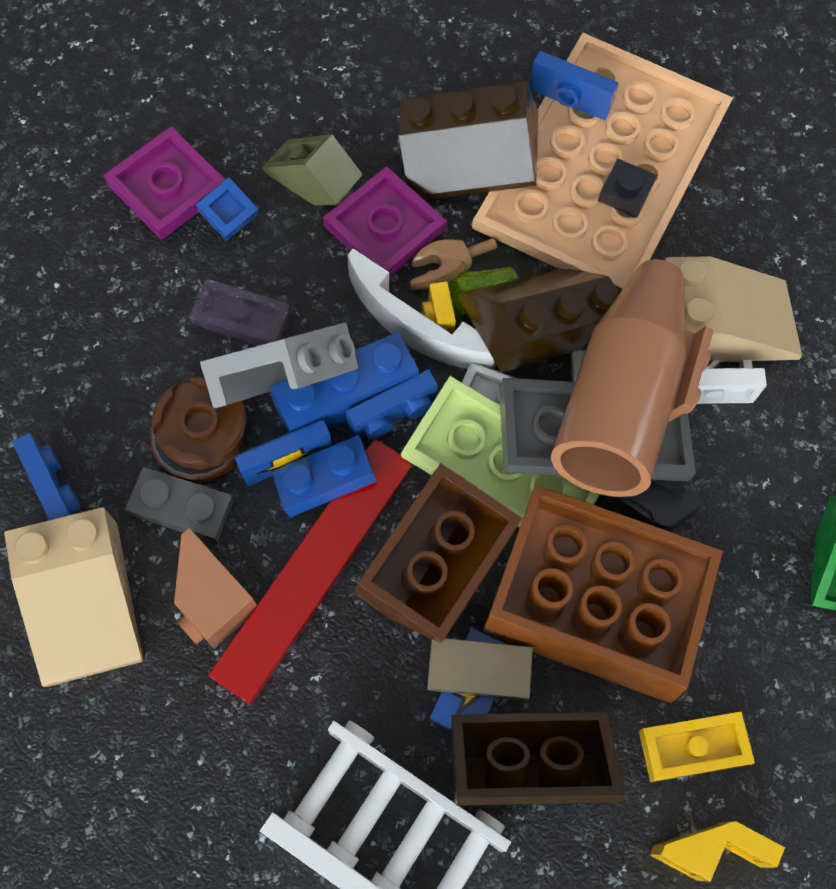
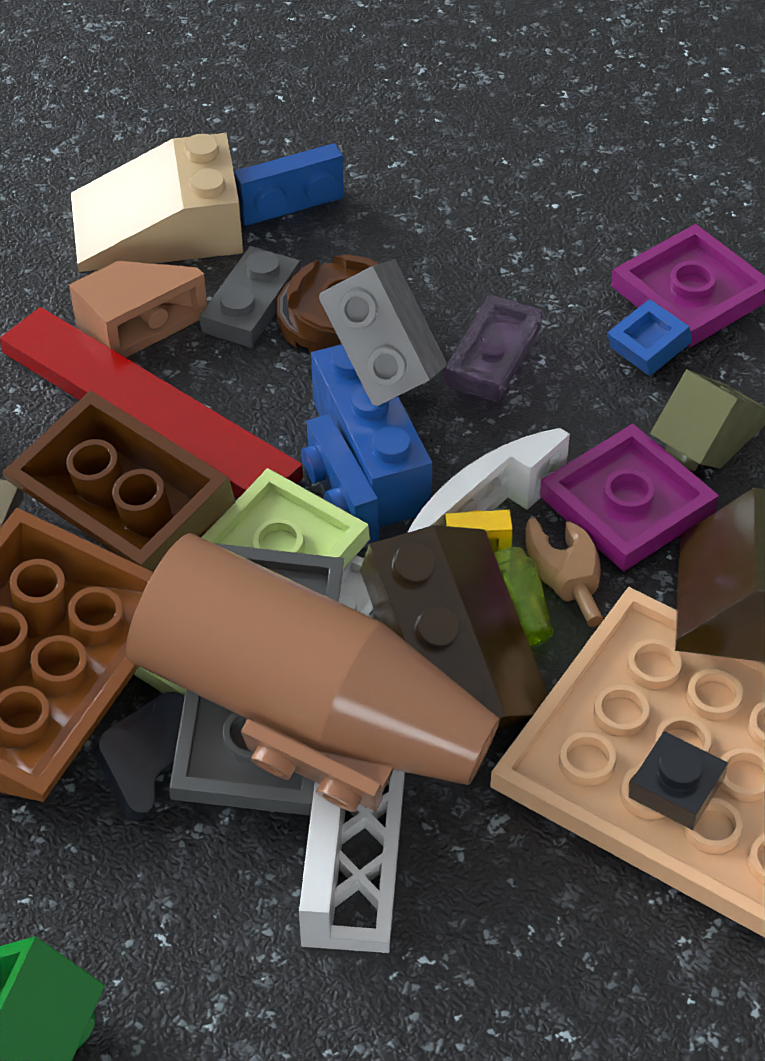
camera: 100 degrees right, 20 degrees down
blue tile [235,420,332,487] -> none
blue plate [272,435,377,518] -> none
tan slope [665,256,802,362] -> none

